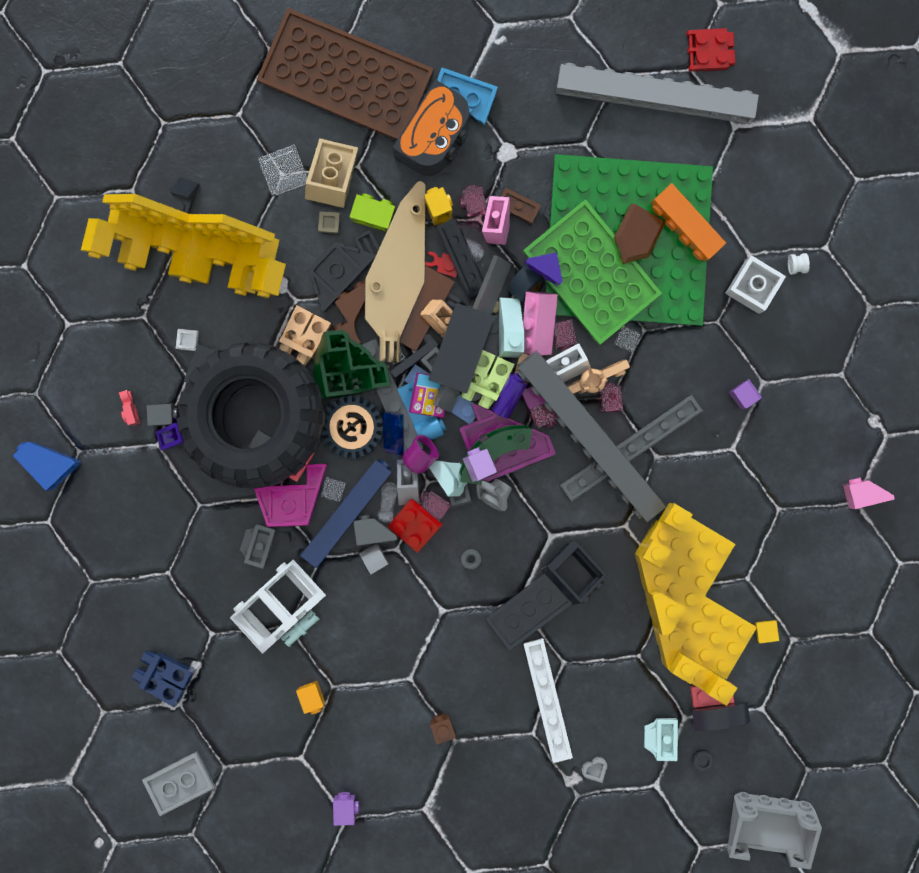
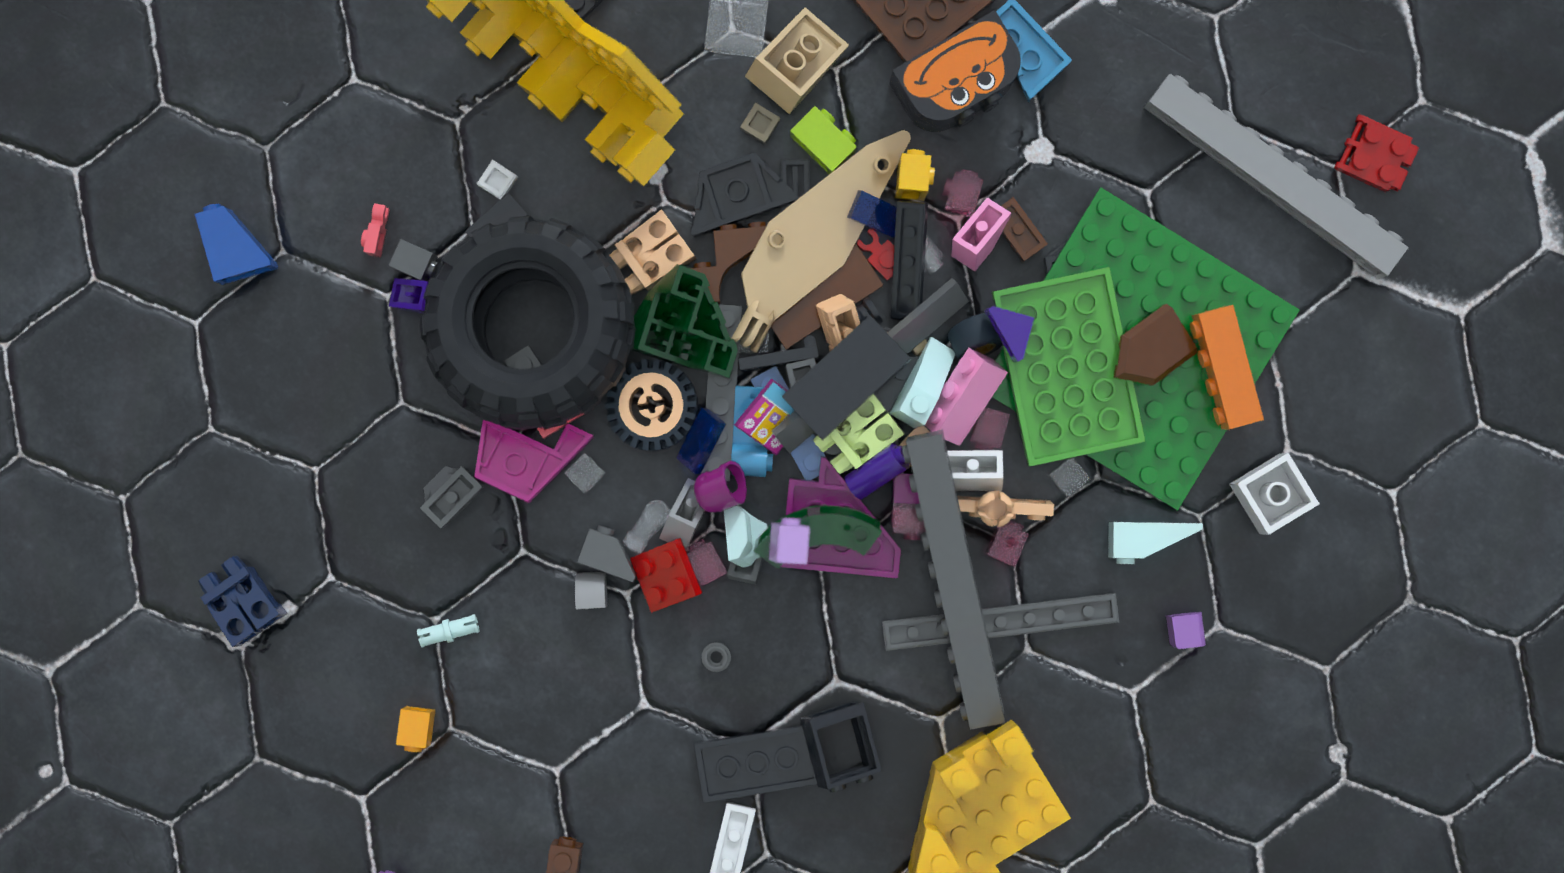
camera: 30 degrees right, 0 degrees up
light grey tile [142,751,216,816] -> none
white window [230,560,326,654] -> none
dark blue brick [300,460,393,568] -> none
light grey piece [476,479,512,512] -> none
white wheel [788,253,809,275] -> none
bright pink slope [843,478,894,509] -> none
none -> clear blue tile [847,190,897,239]
none -> light aqua slope [1108,522,1203,564]

